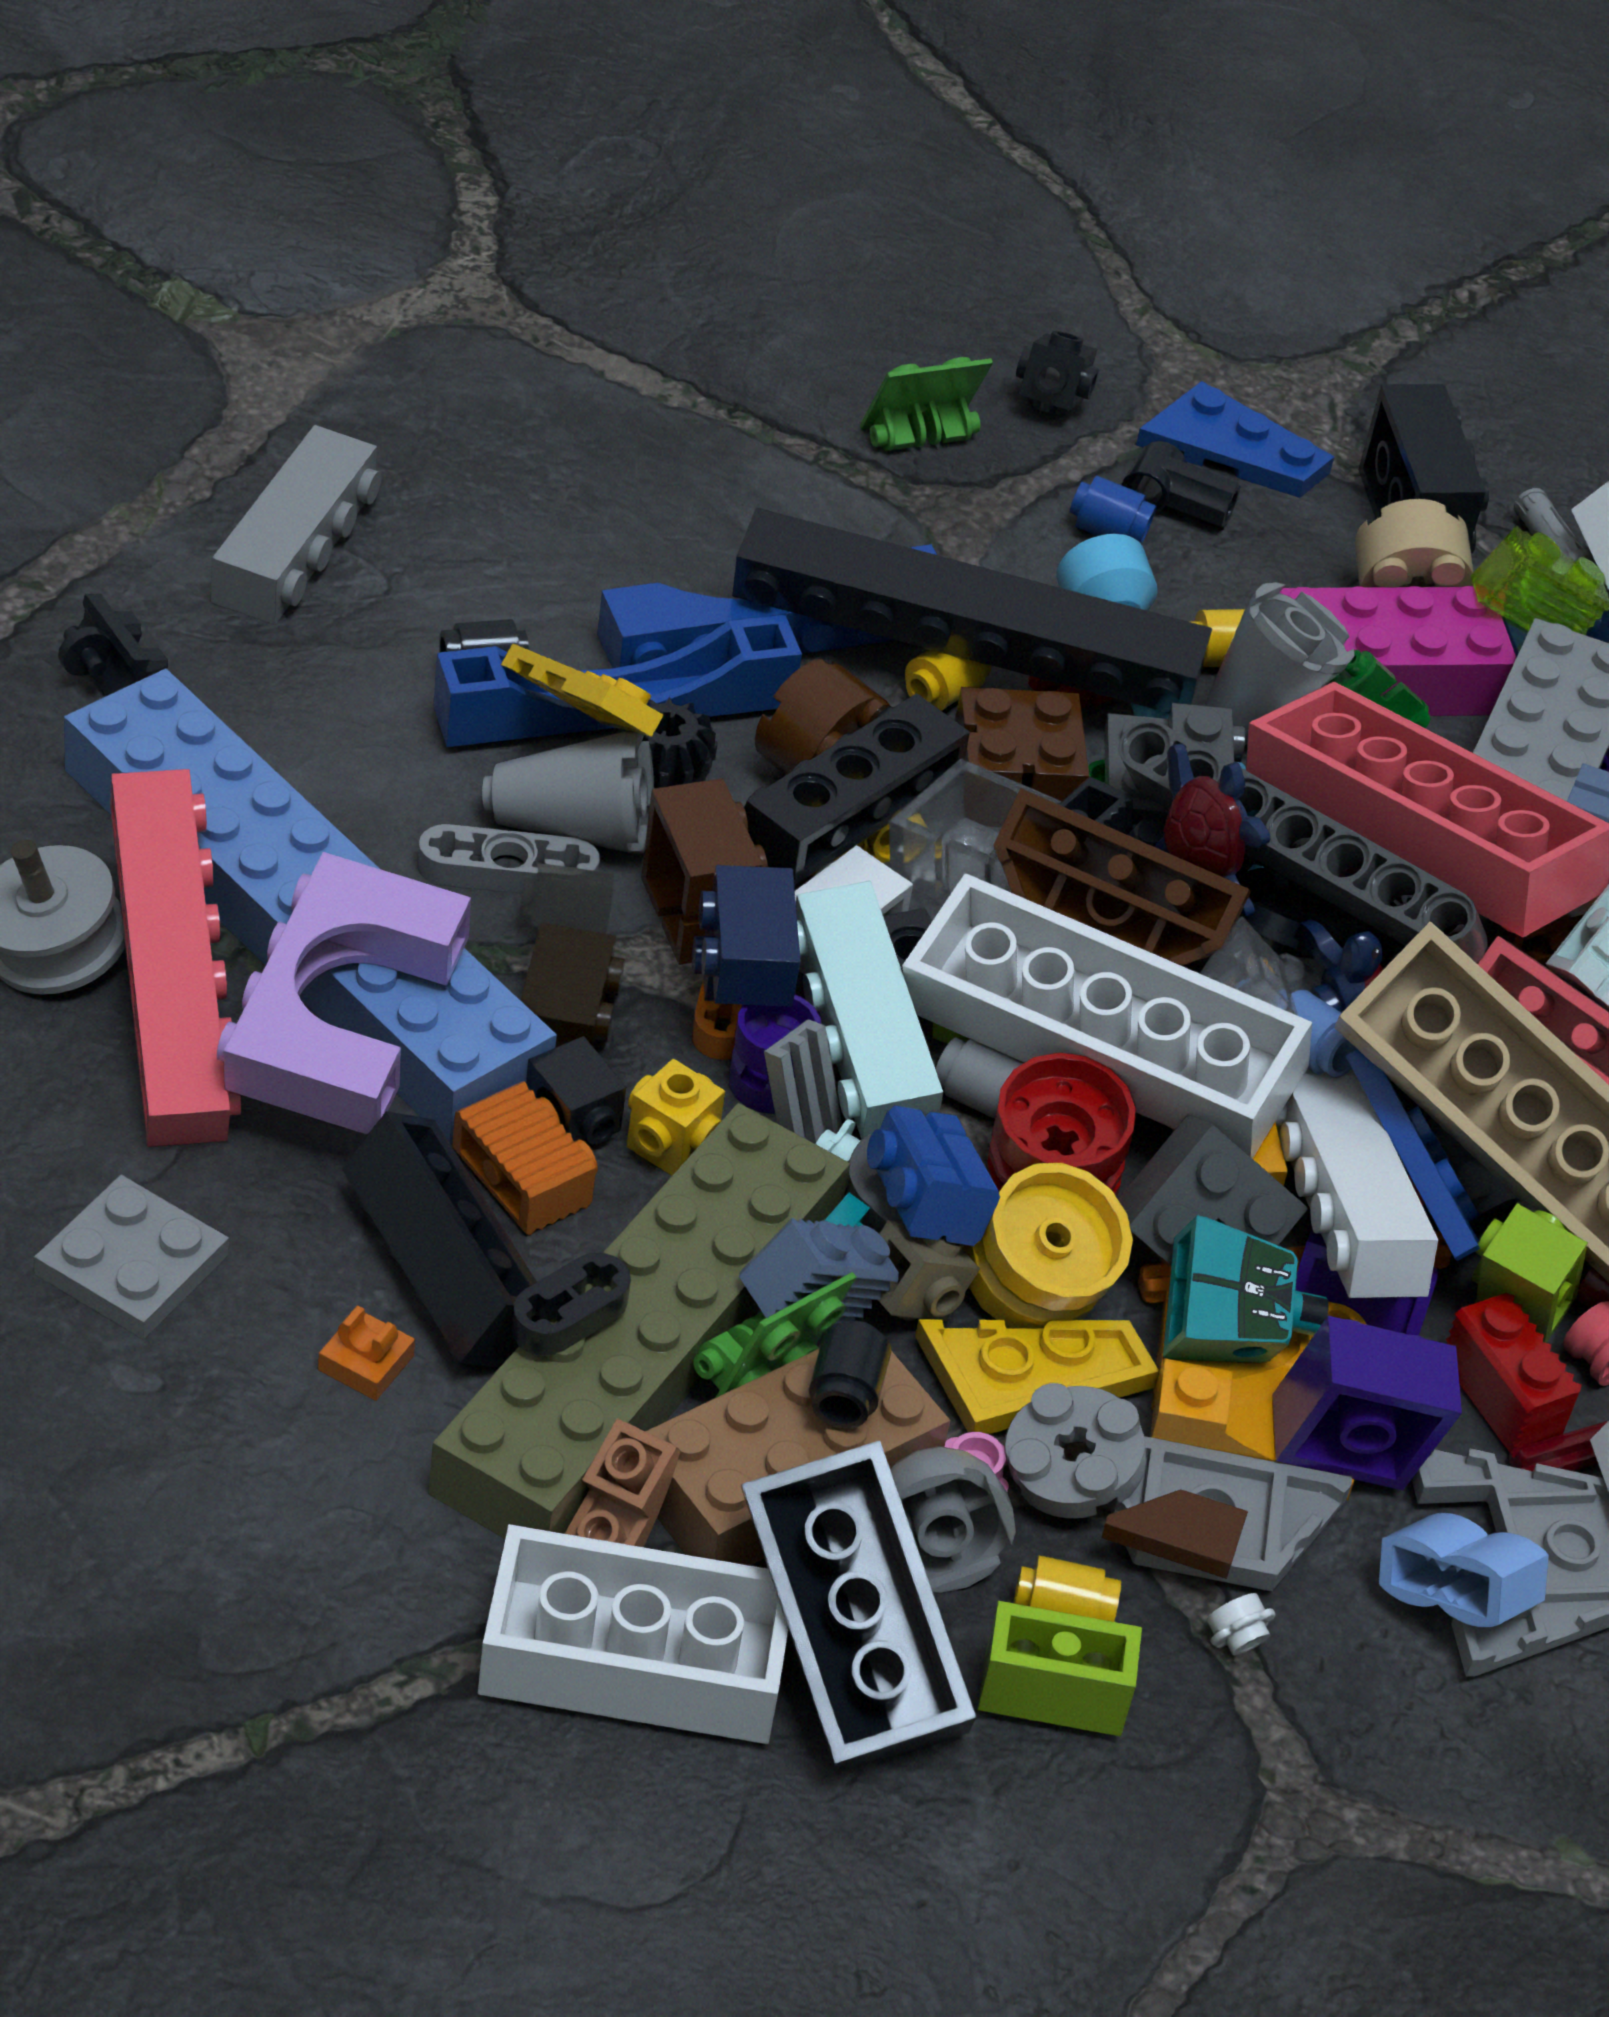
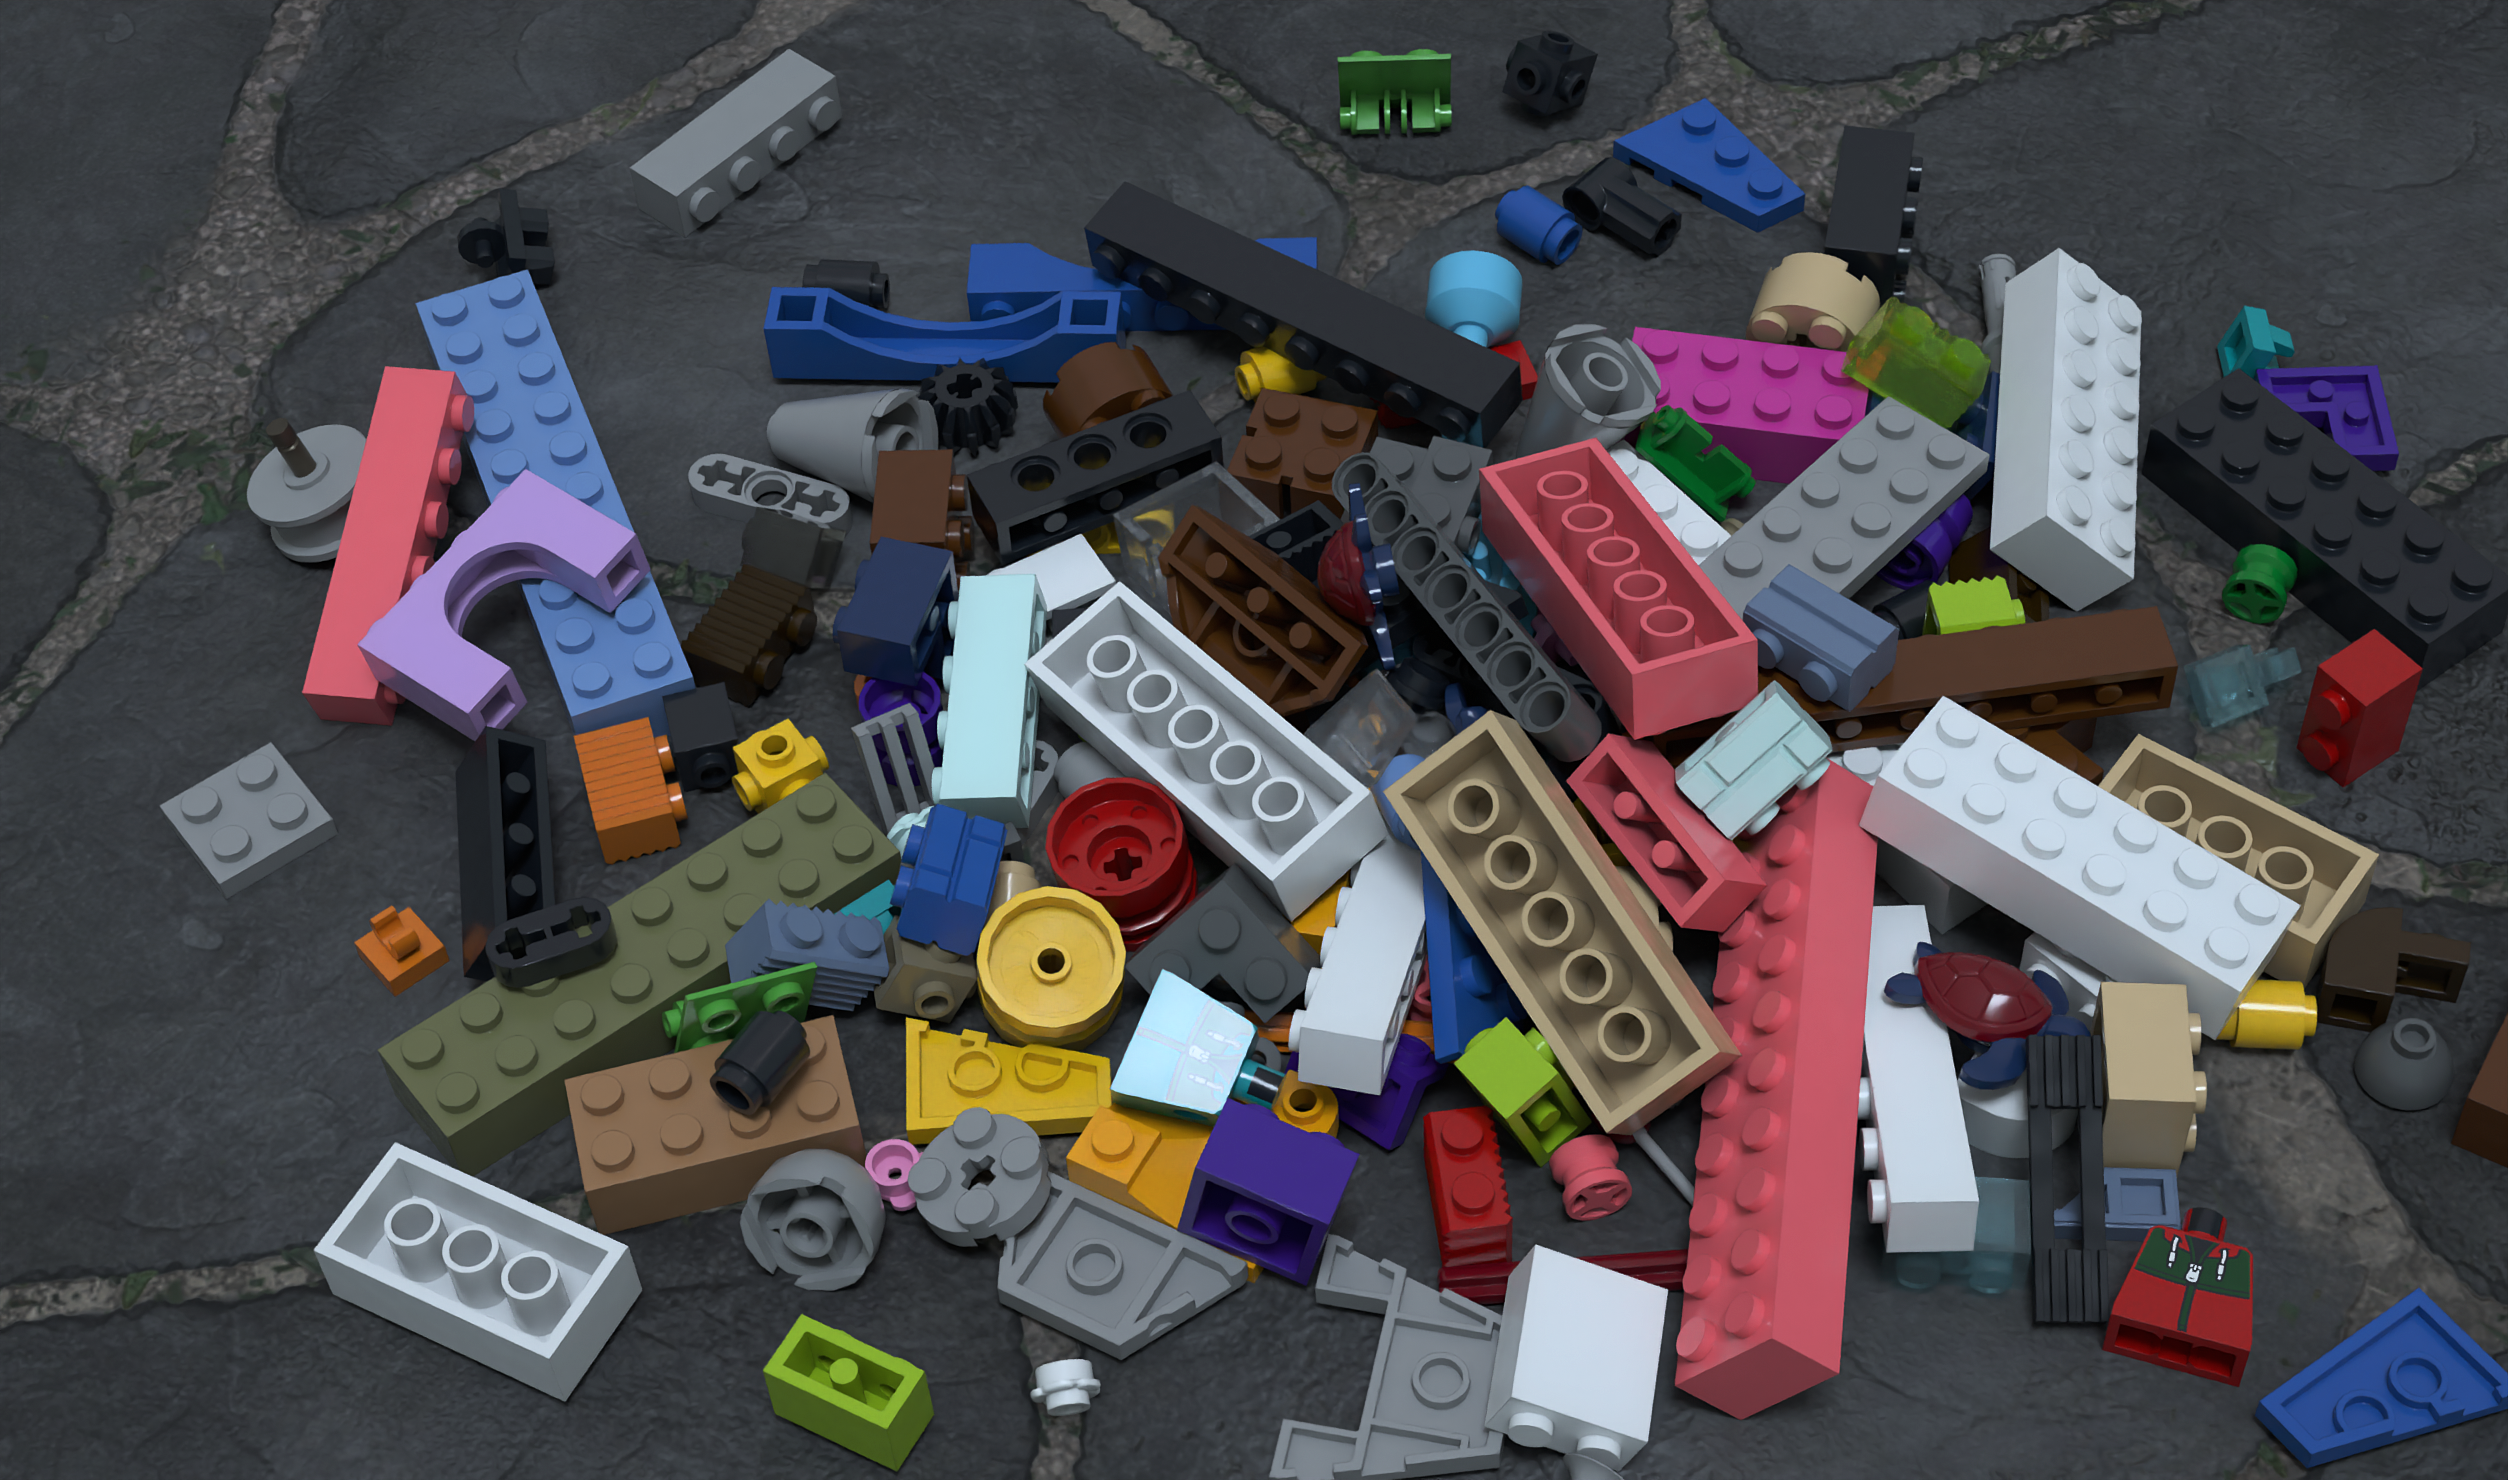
camera: 30 degrees right, 5 degrees up
yellow wing [501,643,663,737] -> none
nougat slope [565,1418,680,1547] -> none
black slope [741,1440,976,1766] -> none
yellow brick [1013,1555,1121,1622] -> none
reddish brown tile [1101,1489,1248,1579] -> none
light blue brick [1379,1513,1549,1627] -> none

